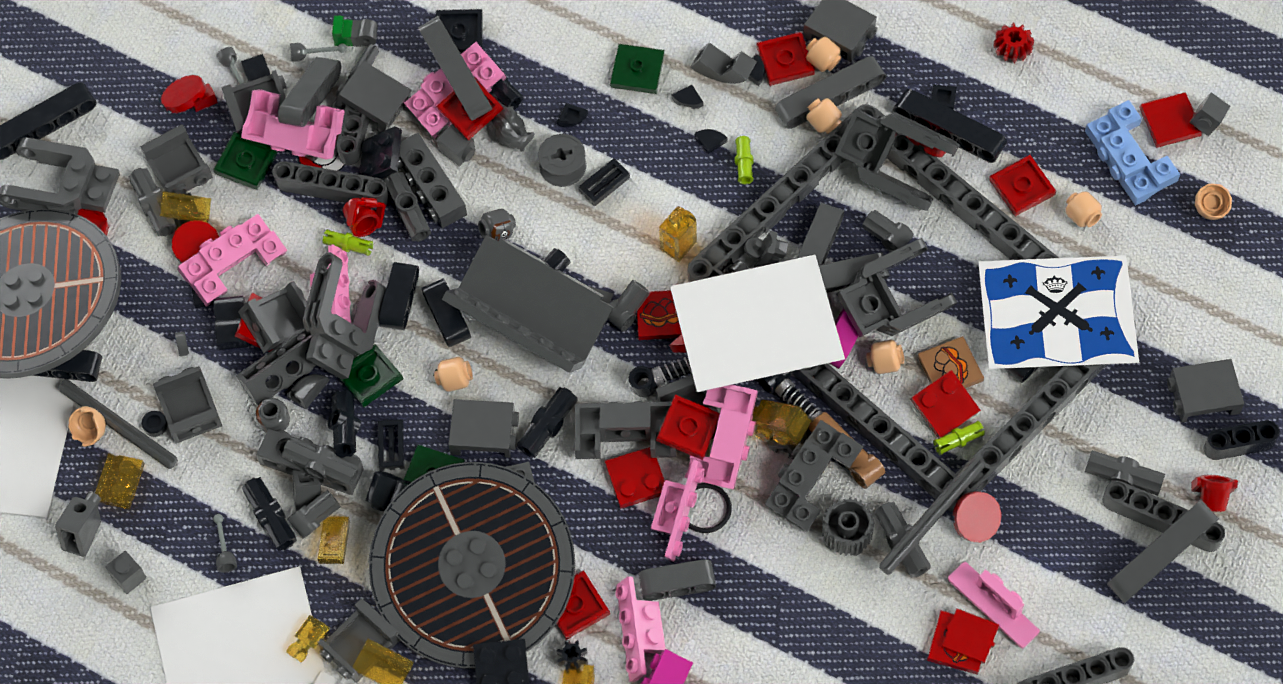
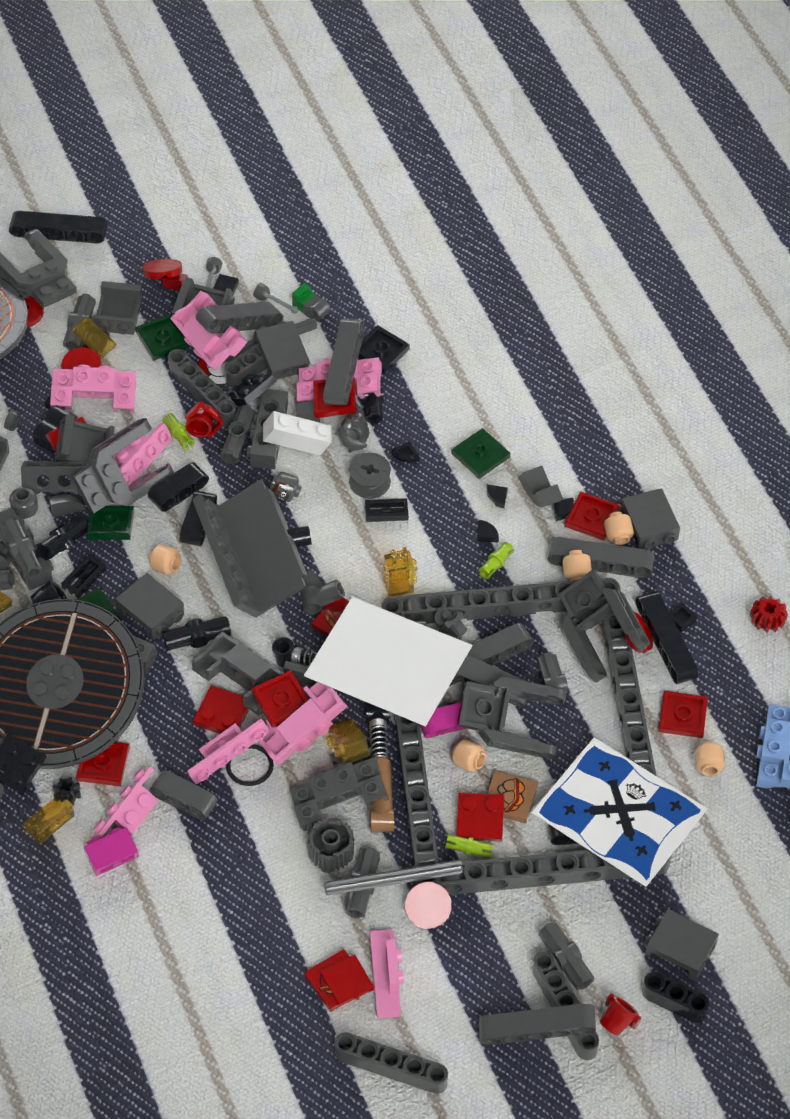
camera: 35 degrees right, 10 degrees down
none -> white brick [263,411,331,455]

